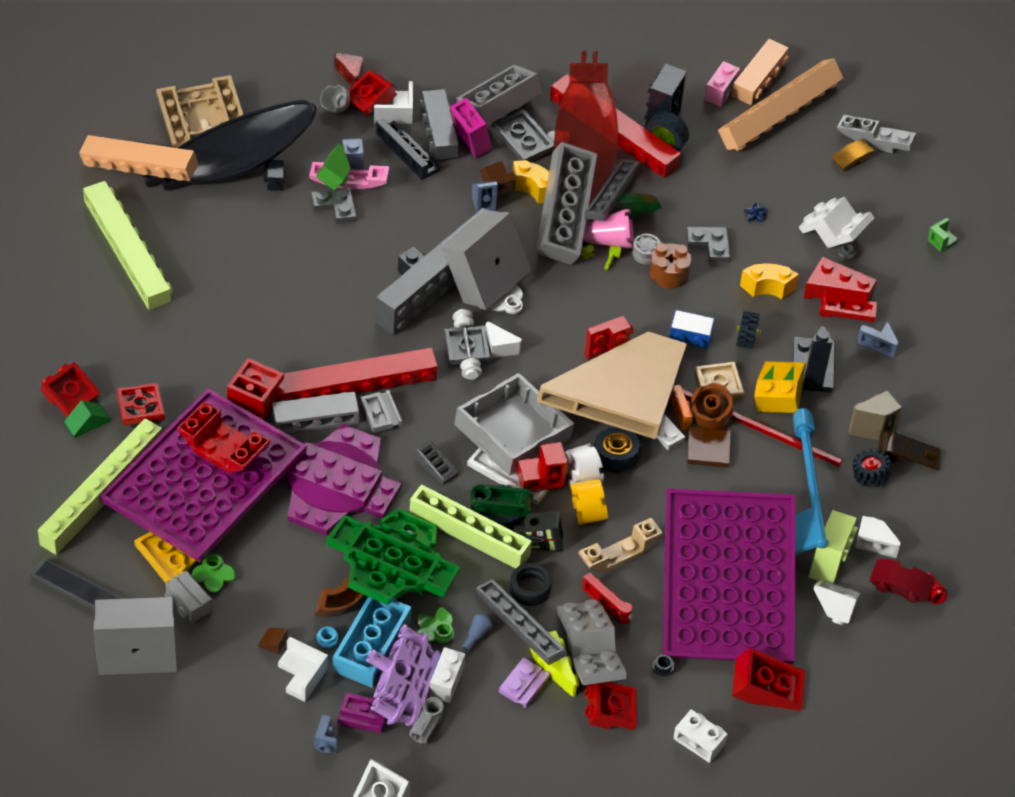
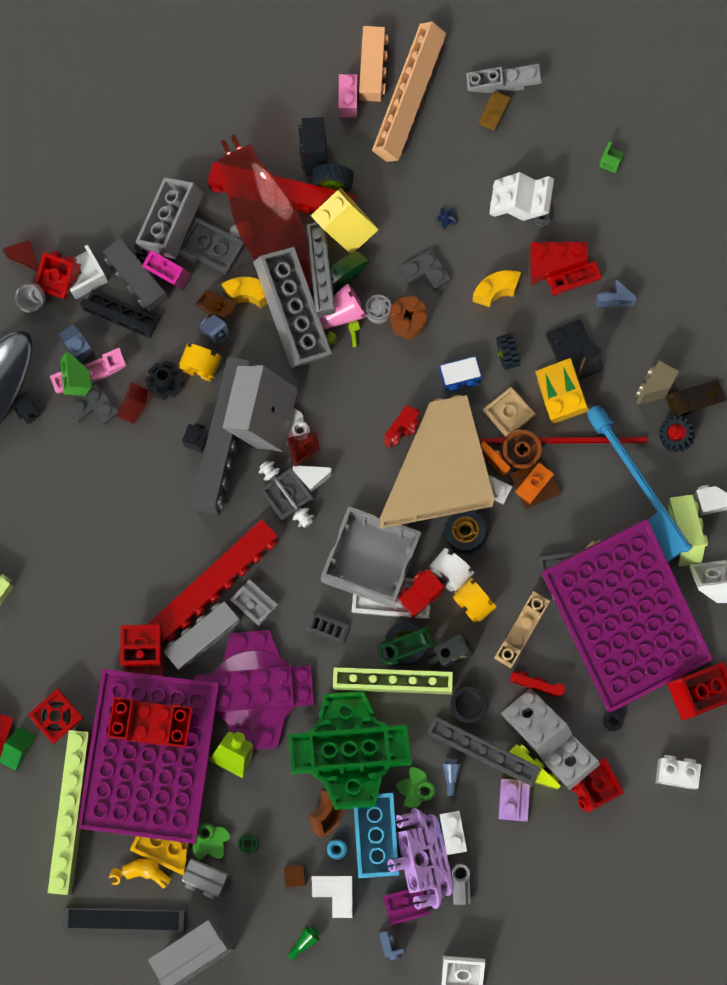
camera: 20 degrees left, 25 degrees up
none -> yellow arm [109,859,171,888]
none -> clear red slope [116,382,148,424]
none -> black plant [145,361,185,400]
none -> yellow brick [179,343,222,382]
none -> lime torso [209,732,253,778]
none -> dark green wheel [238,833,259,854]
none -> clear red slope [287,432,320,467]
none -> green cone [288,926,320,960]
none -> light yellow slope [311,188,379,254]
none -> orange plate [515,463,554,504]

